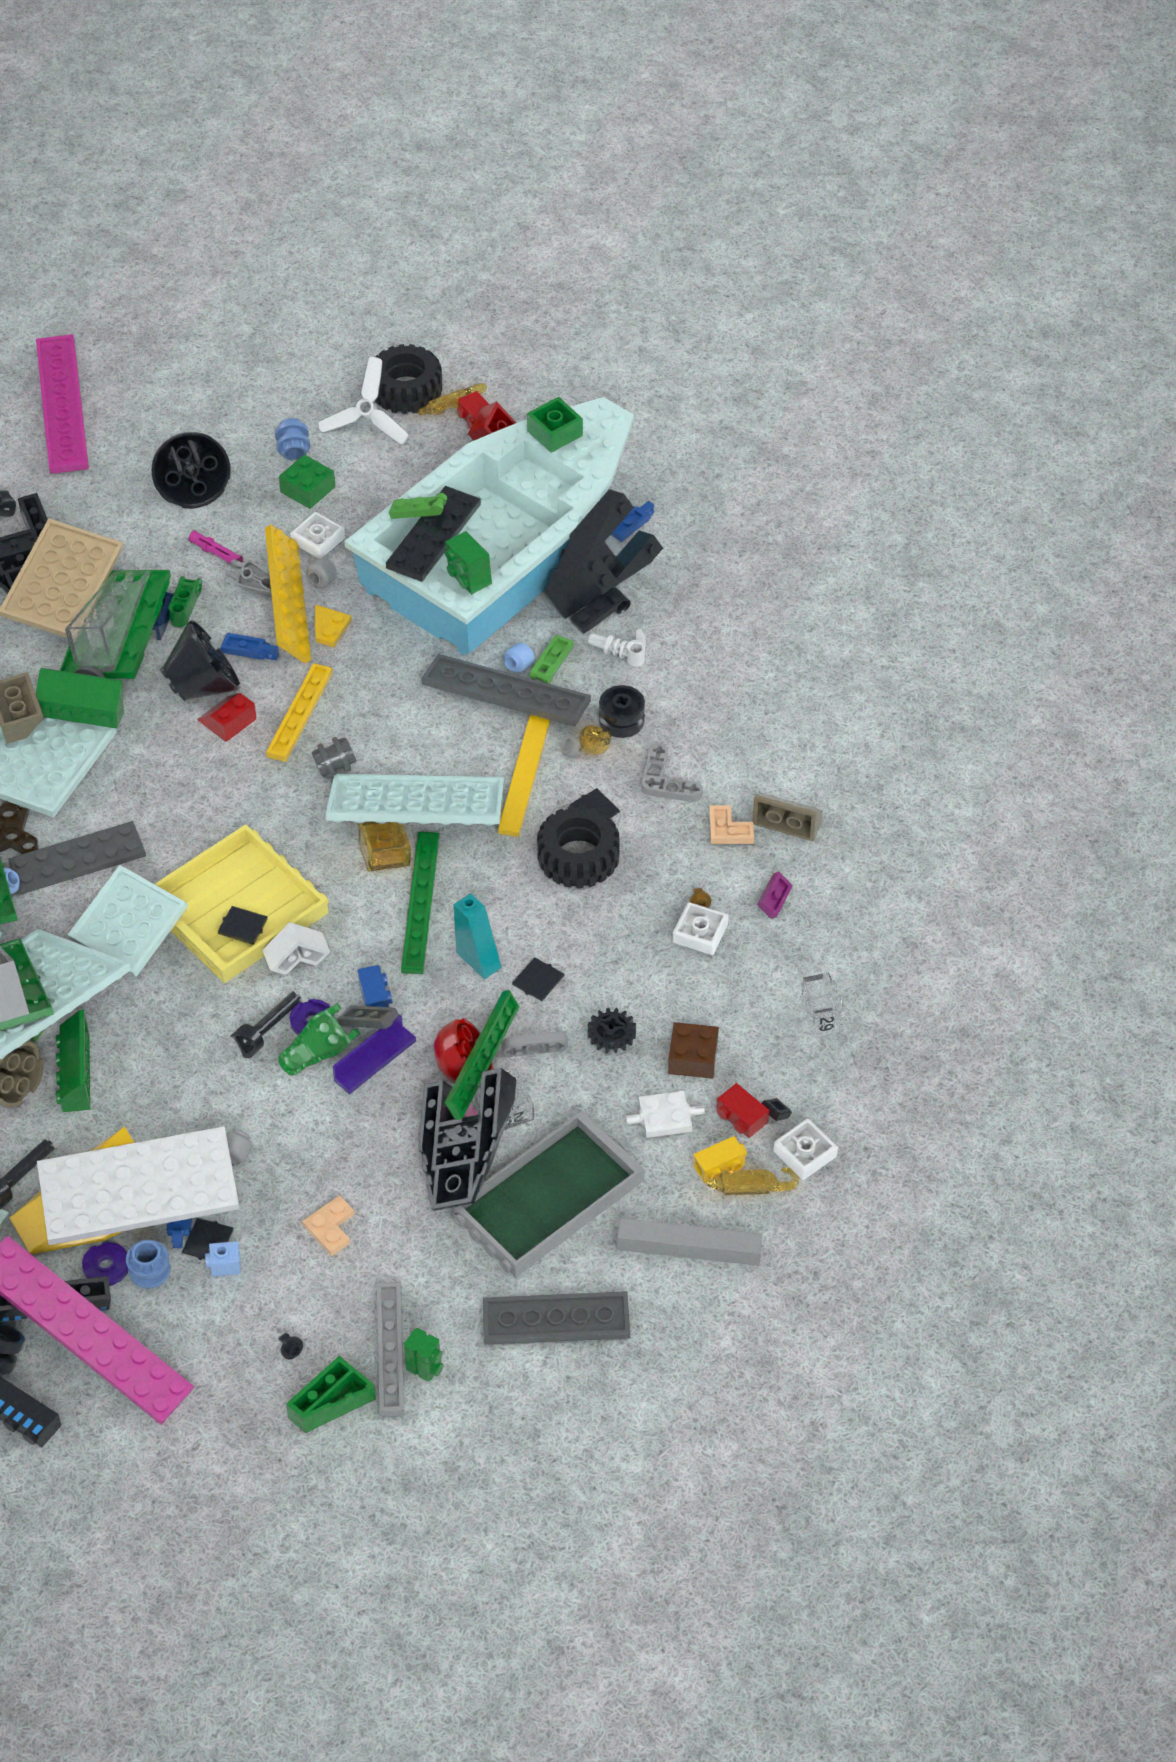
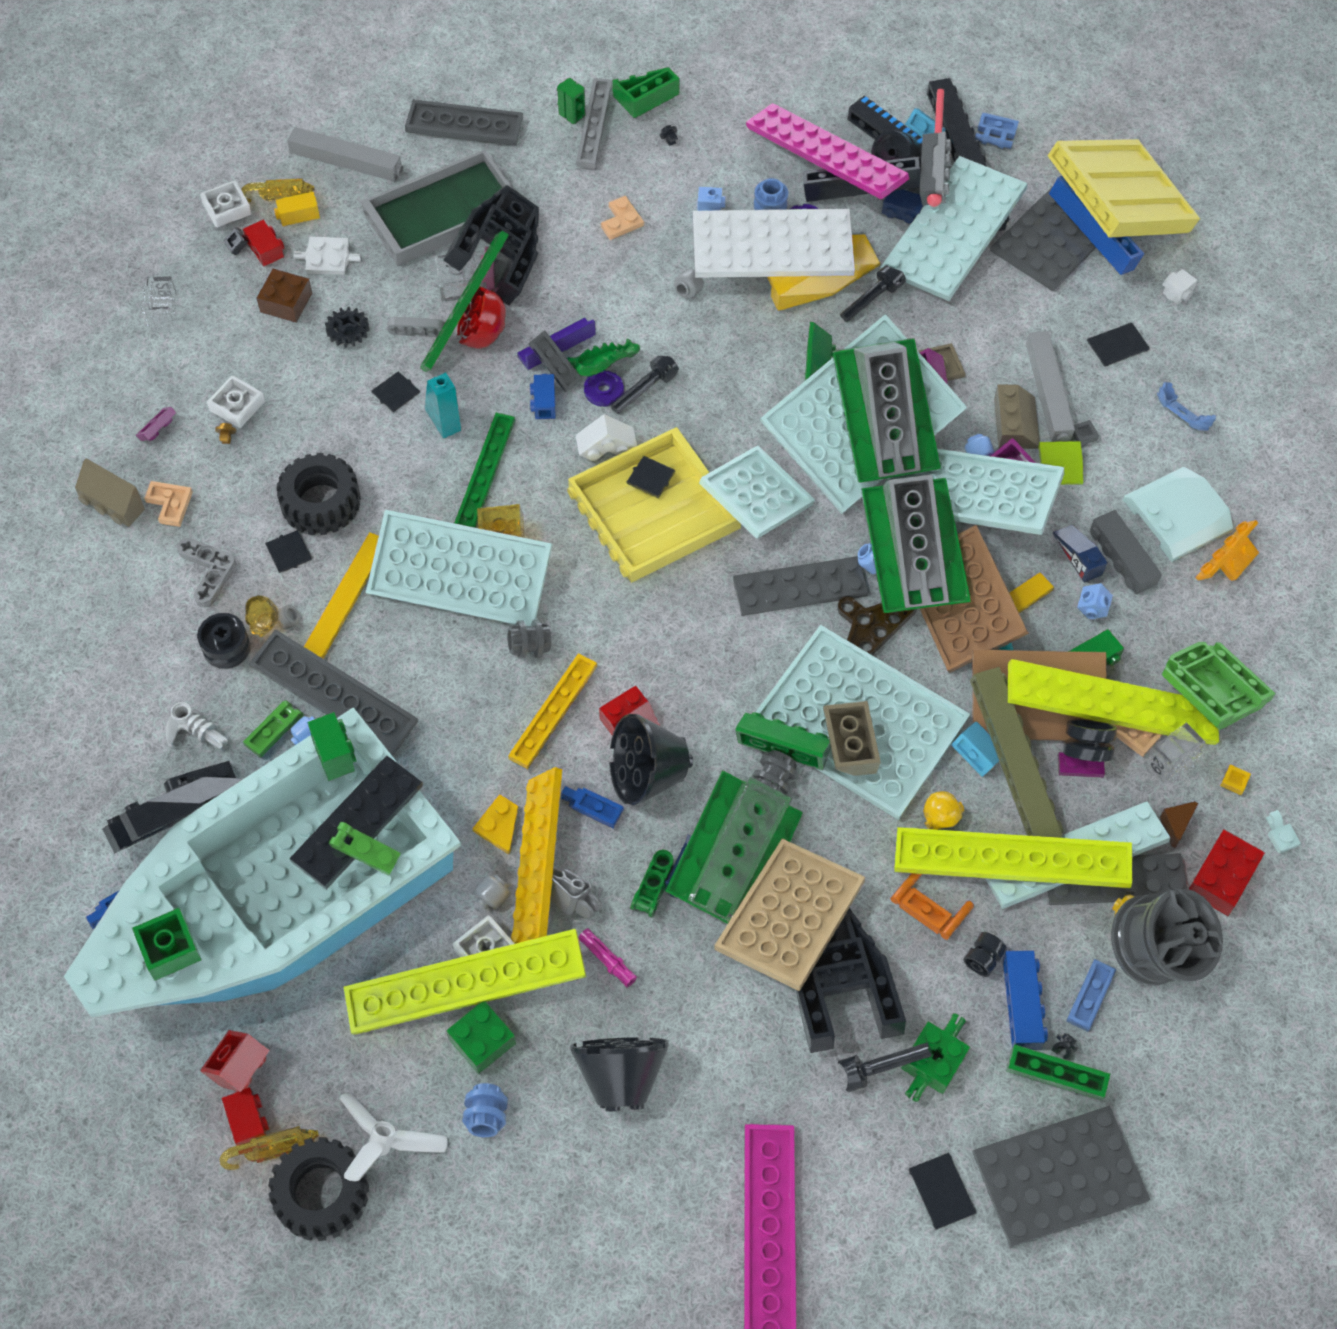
camera: 170 degrees left, 10 degrees up
none -> neon yellow plate [344,929,586,1035]

